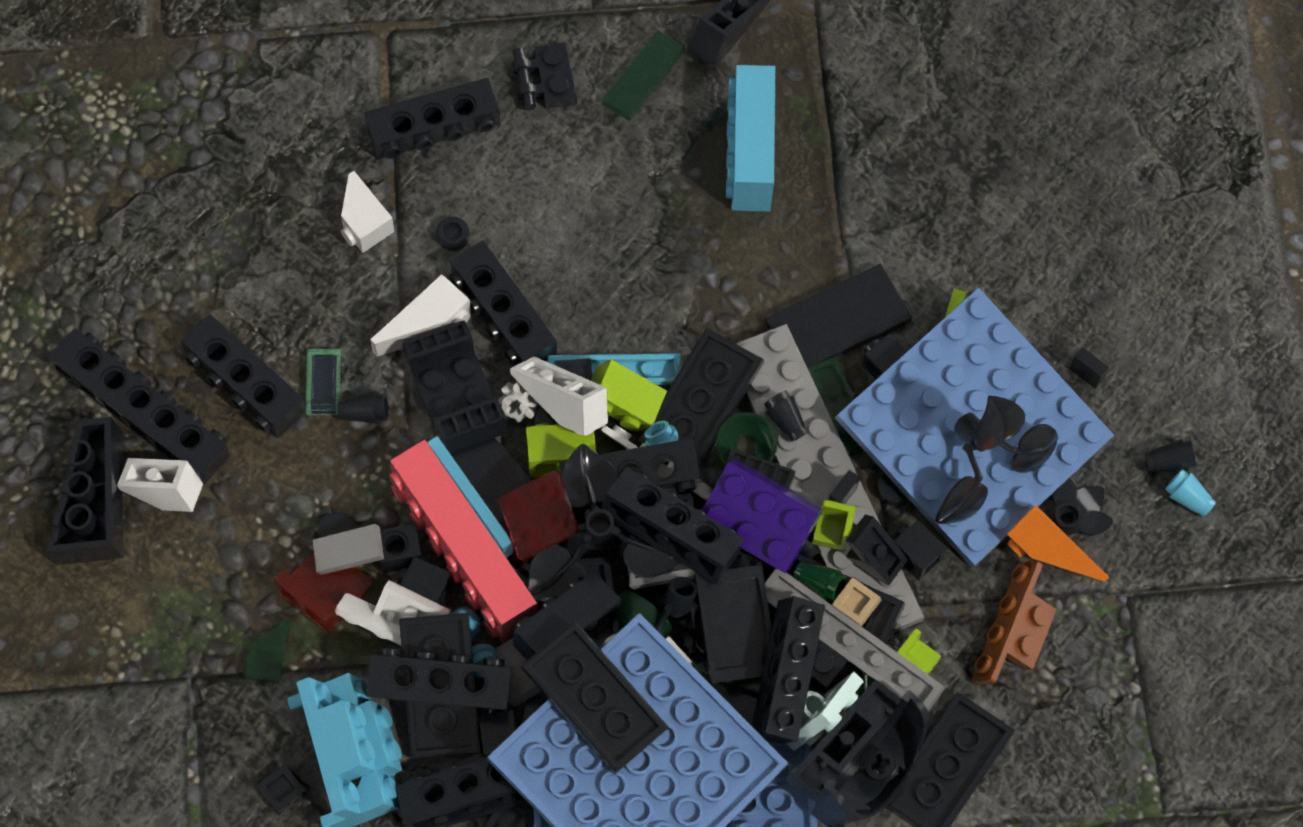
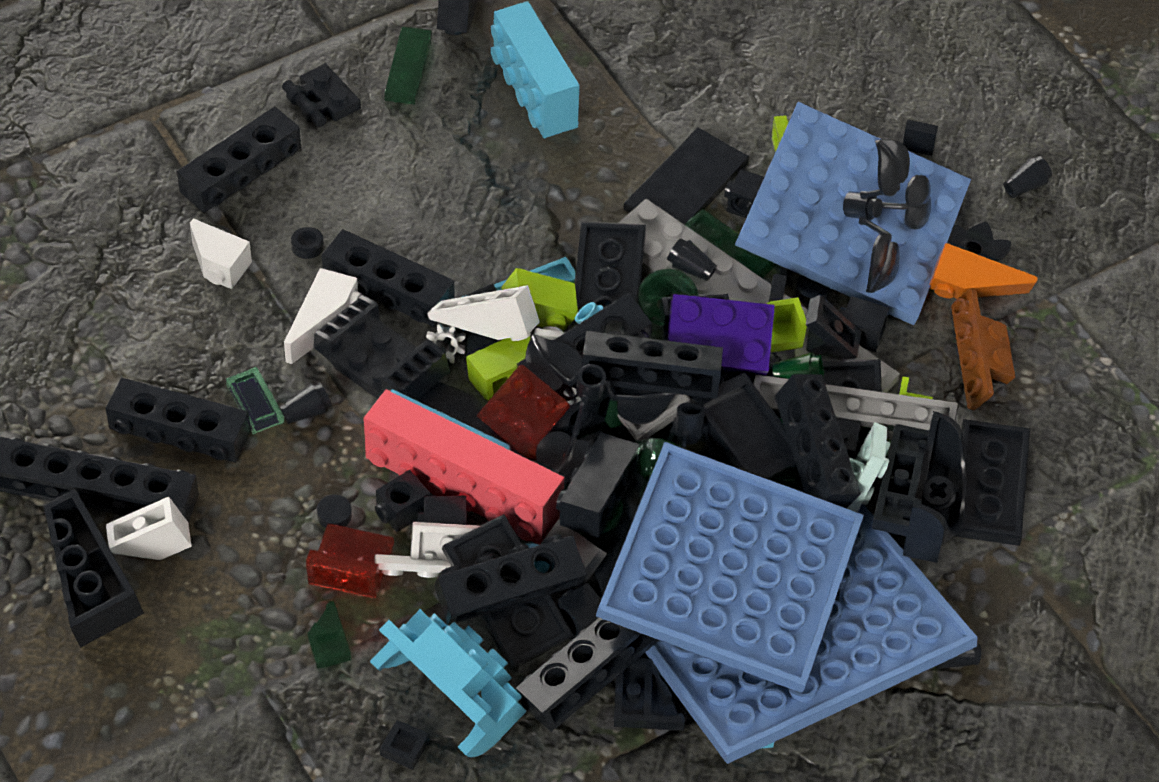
camera: 25 degrees left, 15 degrees down
light grey tile [313,524,384,575] -> none
black tile [521,621,669,775] -> none
tan plate [832,577,882,627] -> none
medium azure cone [1165,469,1216,517] -> none

